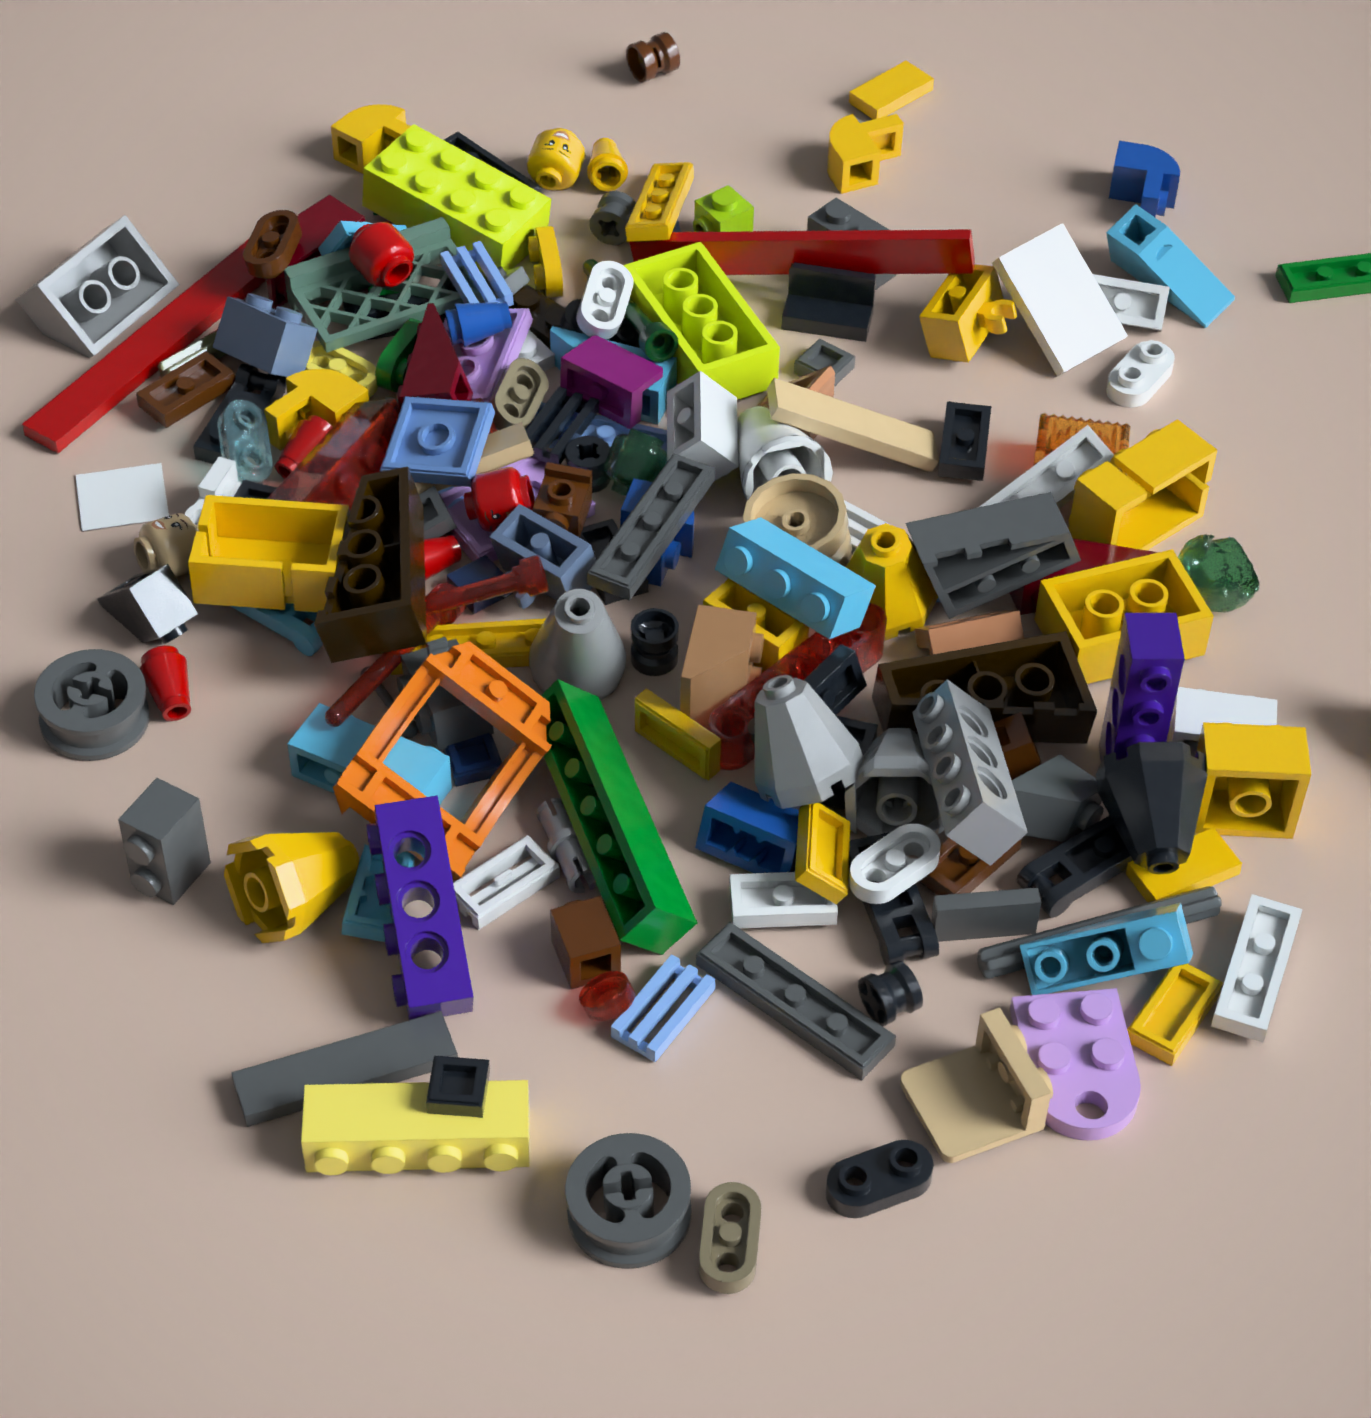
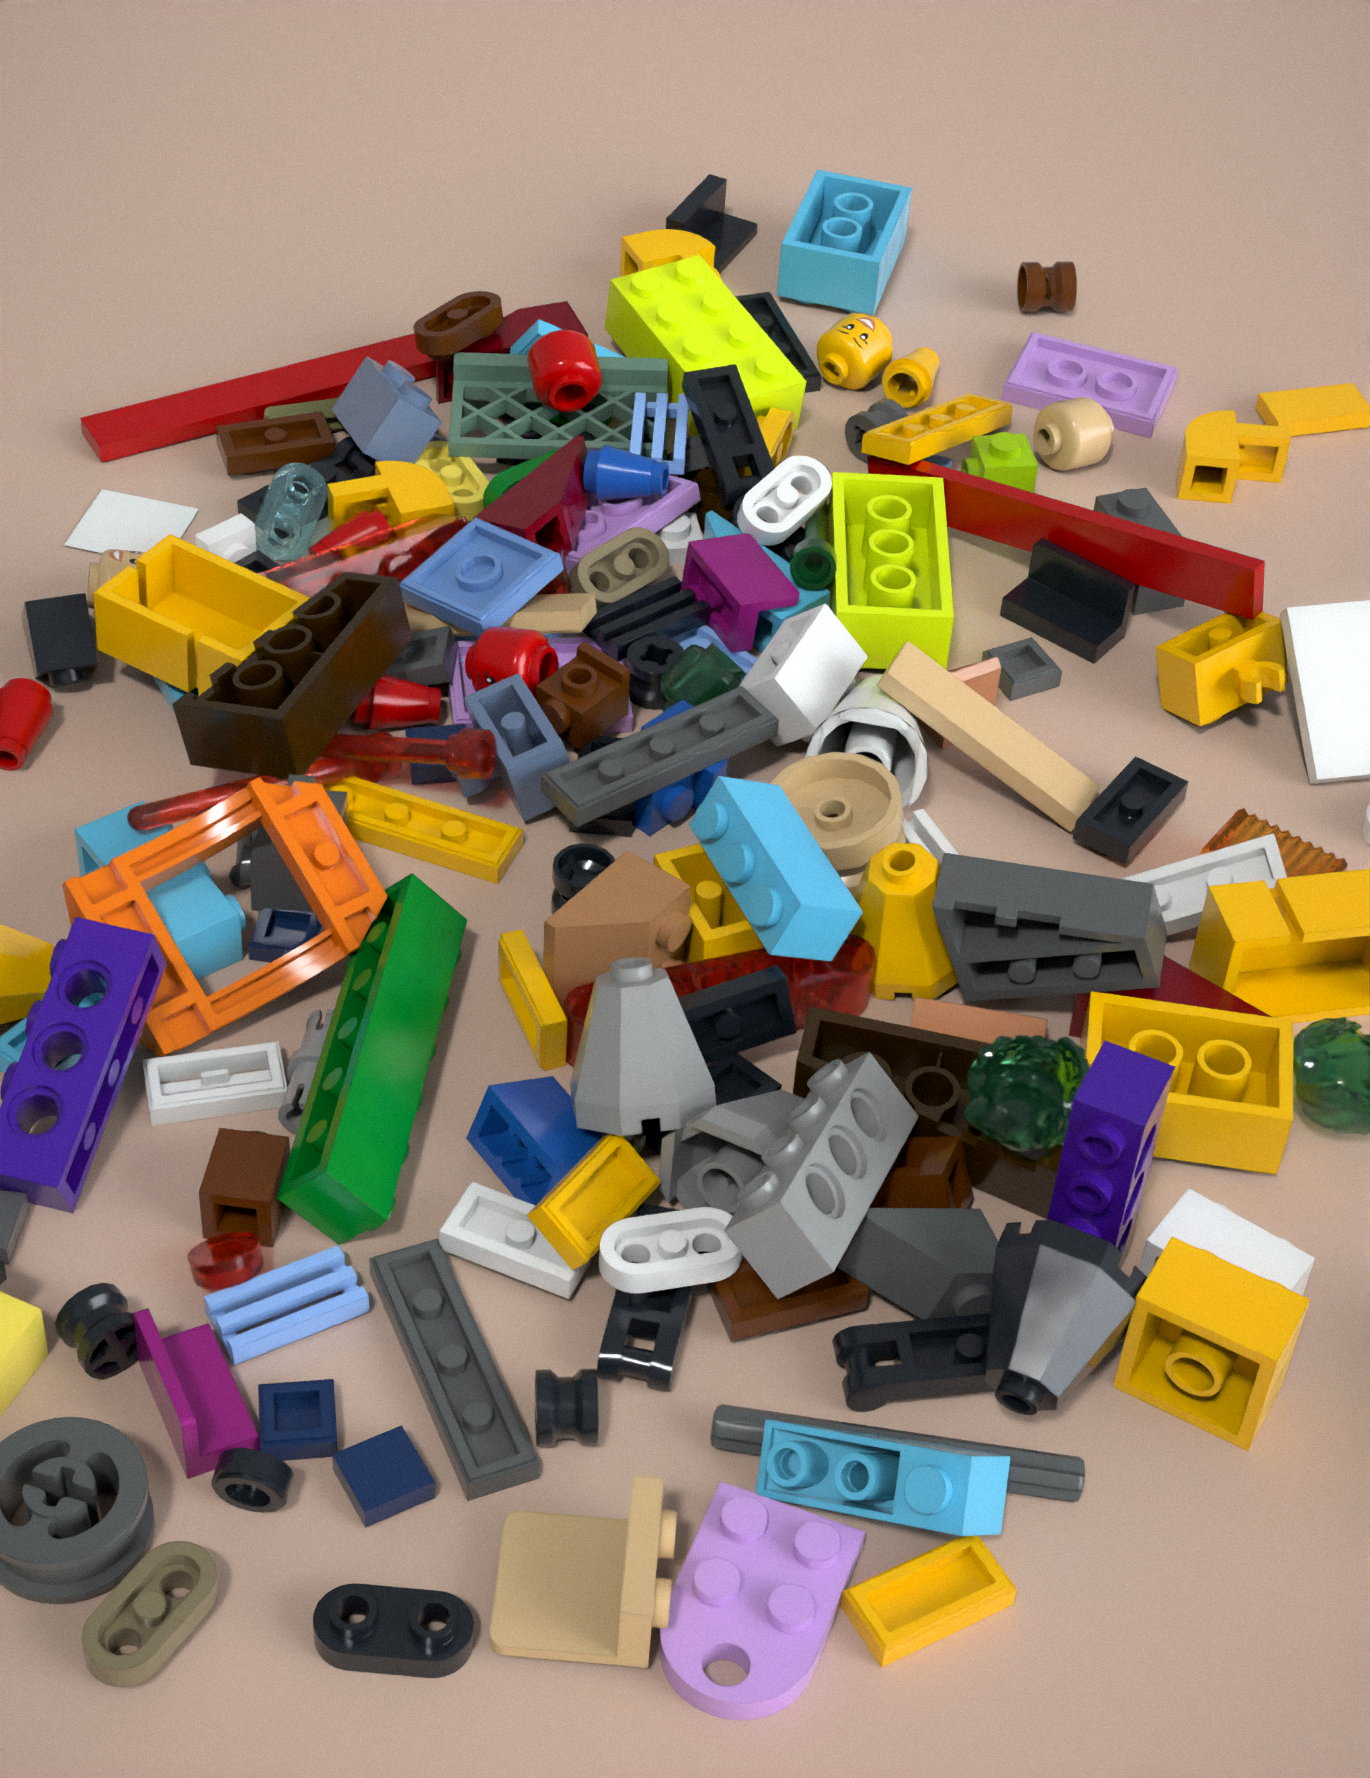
camera: 25 degrees right, 5 degrees down
light grey slope [15,215,180,358] -> none
light grey cone [529,589,626,701] -> none
dark grey tile [931,888,1041,942] -> none
yellow tile [1126,827,1242,903] -> none
white plate [1211,894,1303,1042] -> none
none -> black wheel [55,1283,139,1379]
none -> magenta panel [133,1308,260,1479]
none -> black tile [211,1448,294,1513]
none -> dark blue tile [258,1379,338,1461]
none -> dark blue tile [332,1425,435,1528]
none -> black panel [666,174,758,274]
none -> black plate [682,364,775,508]
none -> medium azure brick [777,169,912,315]
none -> clear green hair [964,1035,1091,1152]
none -> lavender tile [1001,332,1179,438]
none -> tan head [1033,397,1114,471]

